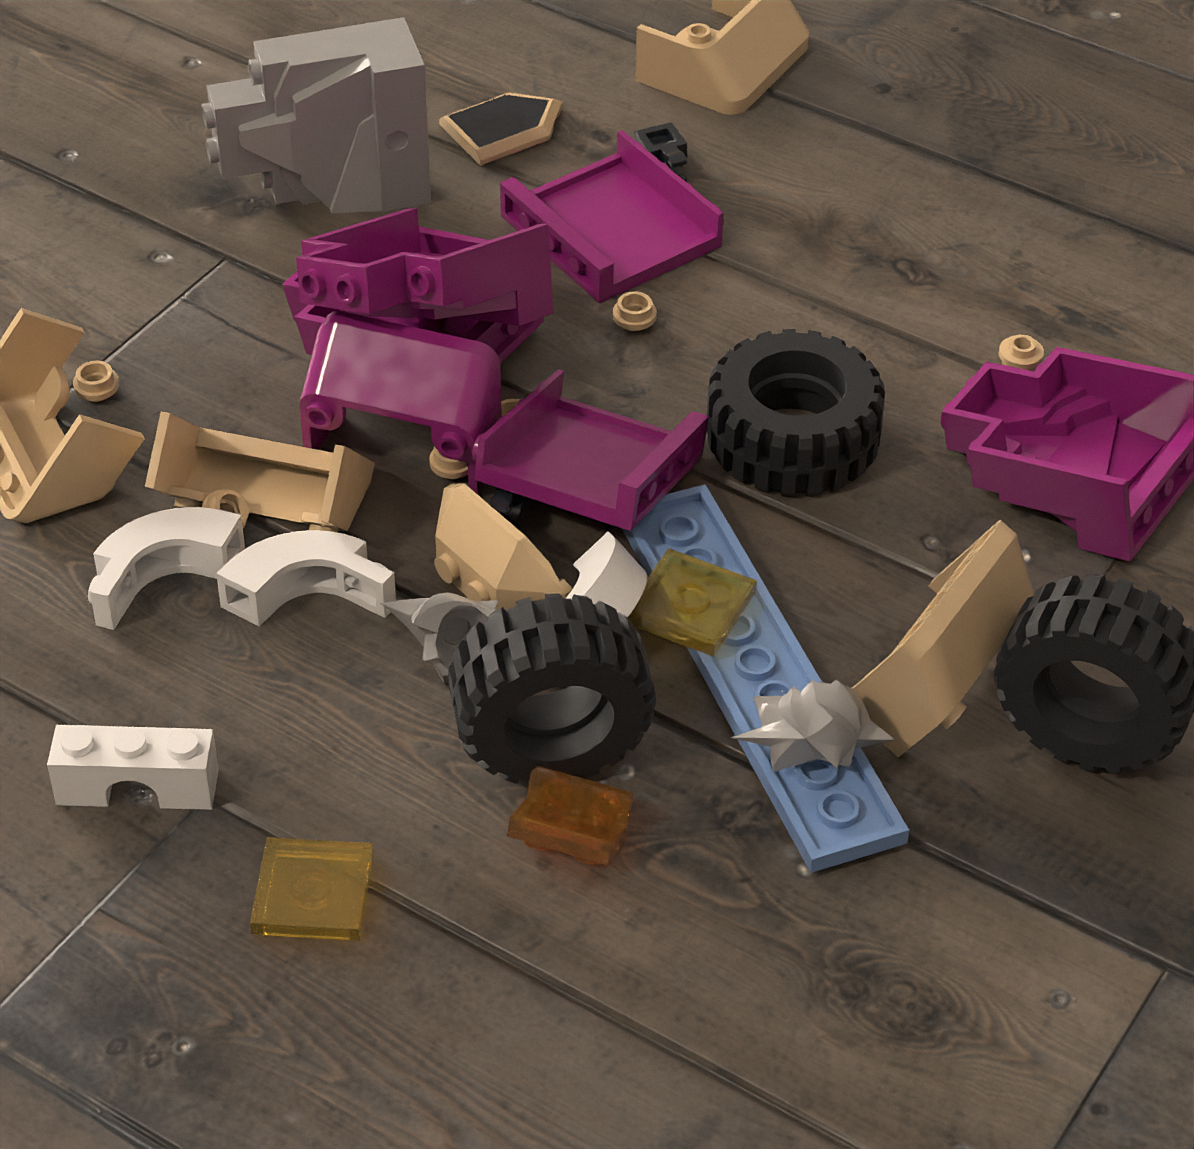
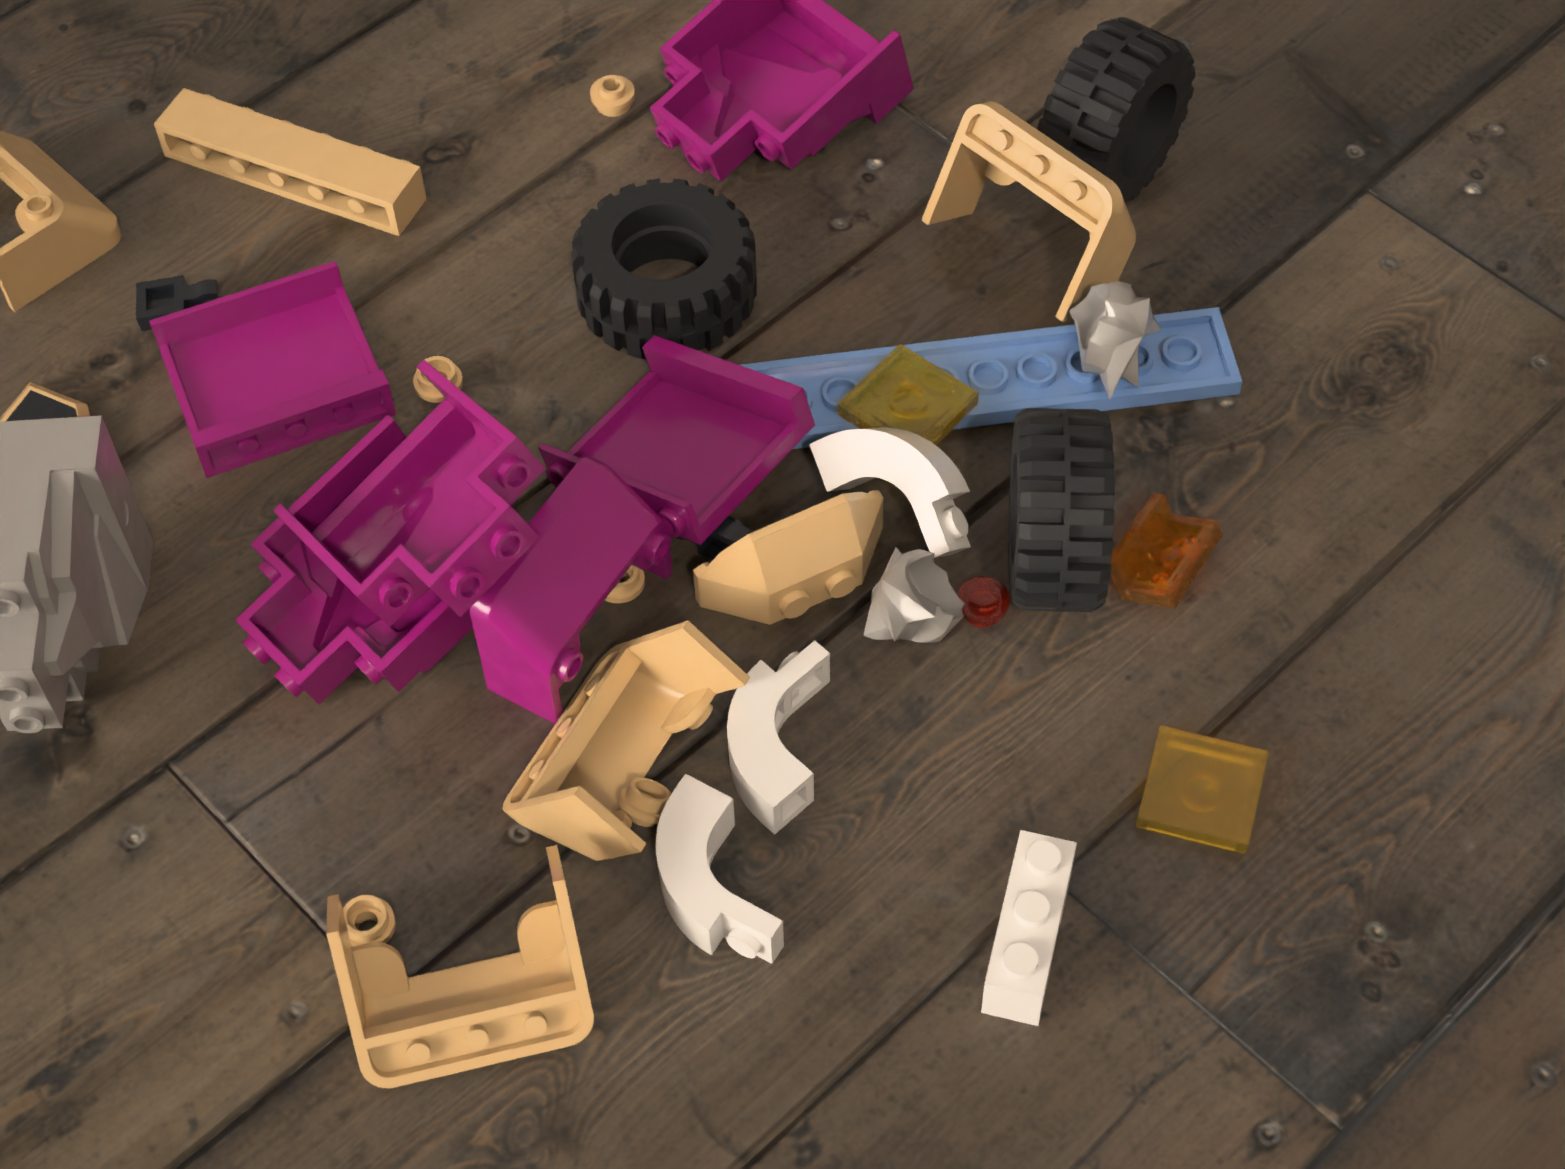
camera: 75 degrees left, 10 degrees up
none -> tan brick [154,88,427,236]

